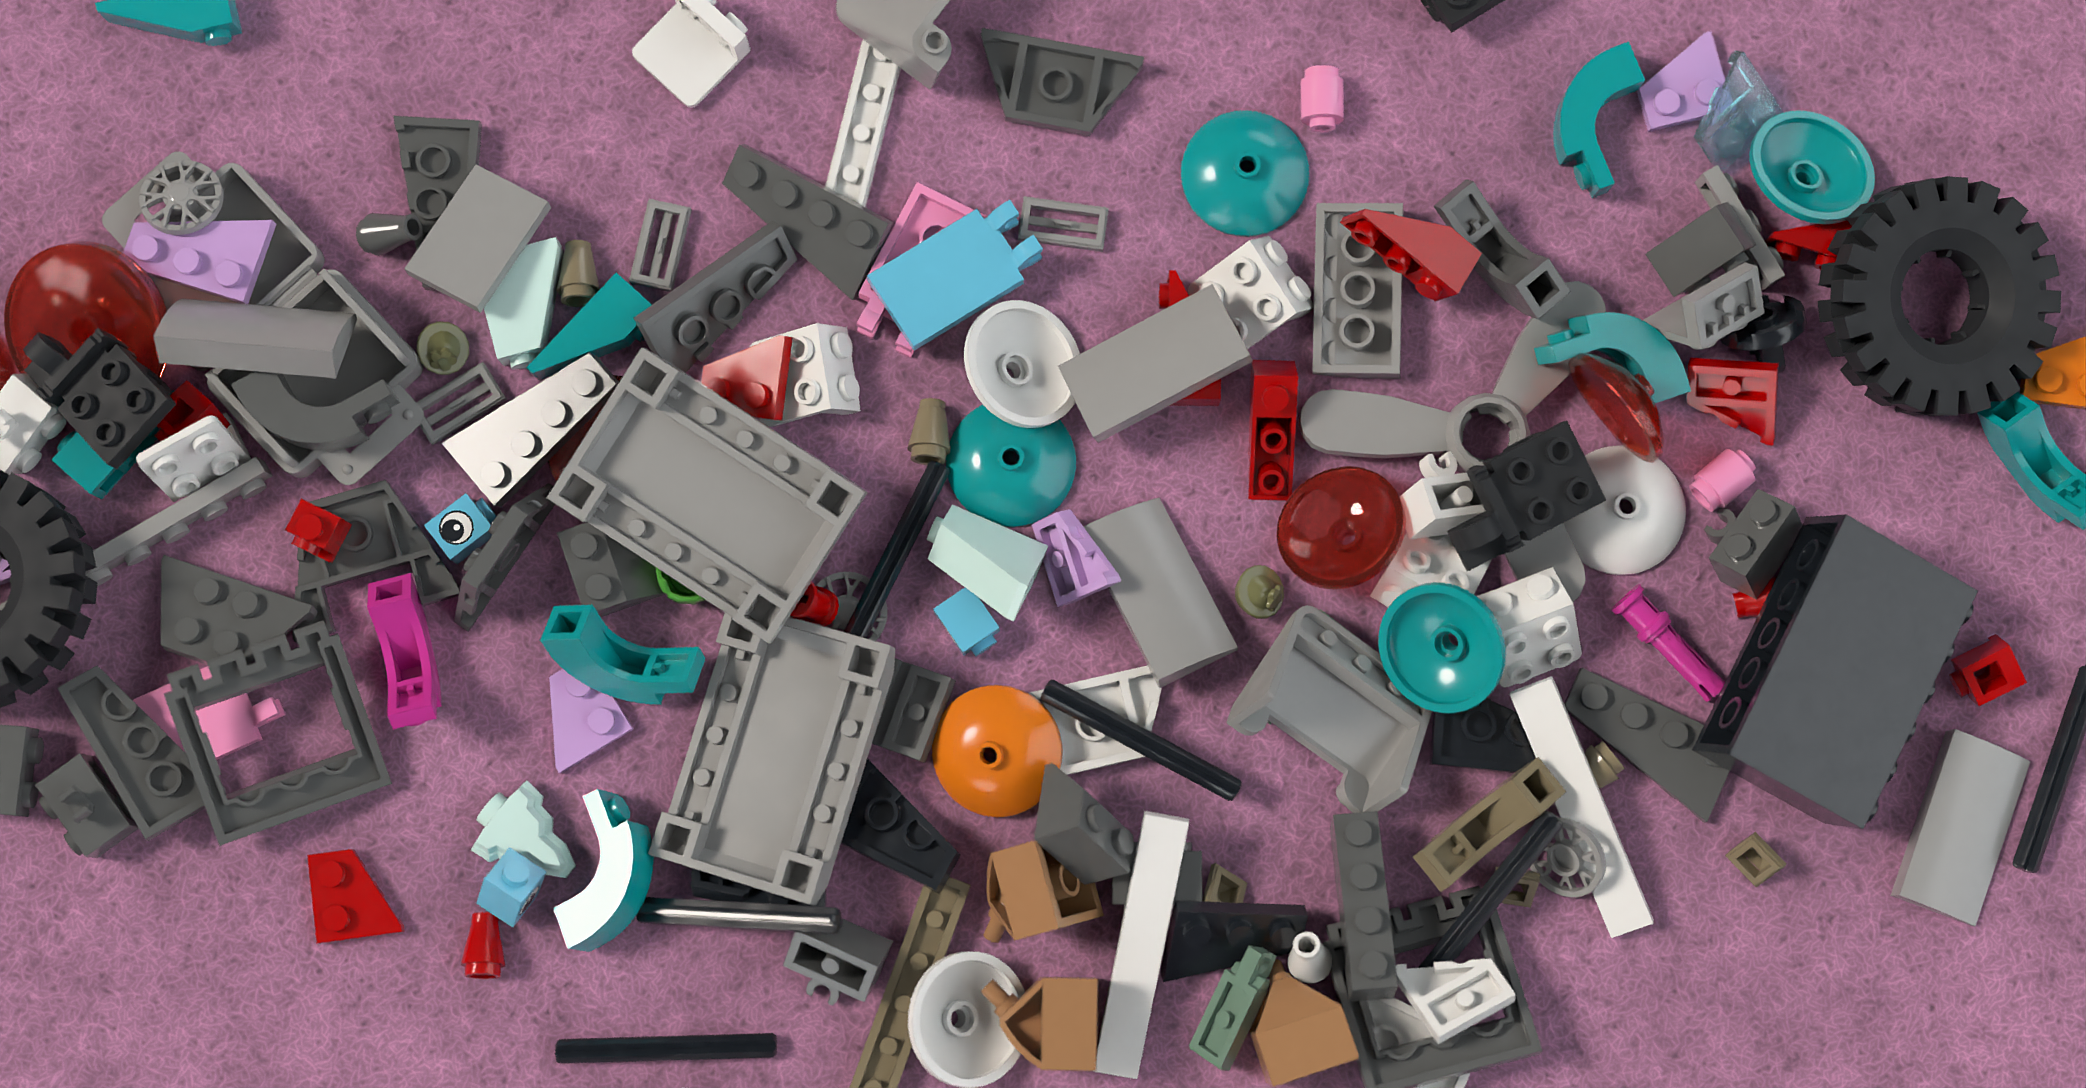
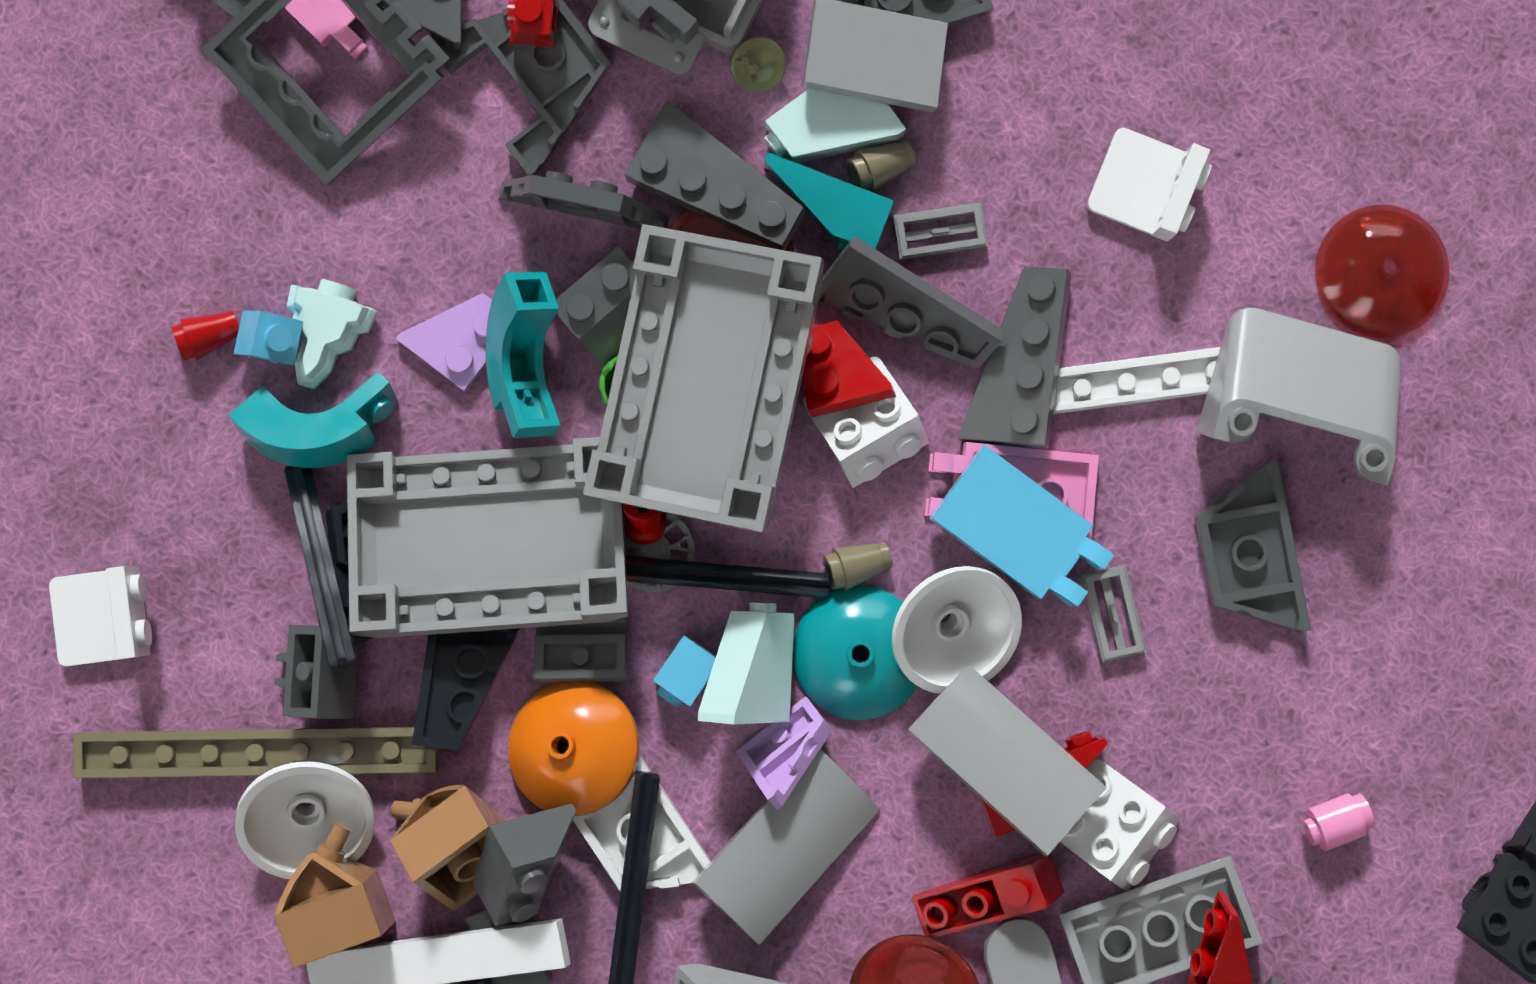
camera: 75 degrees right, 5 degrees up
red wing [307,849,404,943] -> none
dark pink arch [367,573,442,729] -> none
light grey tile [417,362,507,445] -> none
medium azure brick [424,493,497,564] -> none
black axle [555,1033,777,1064] -> none
teal dish [1181,110,1309,237] -> none
olive hat [1235,565,1284,619] -> none

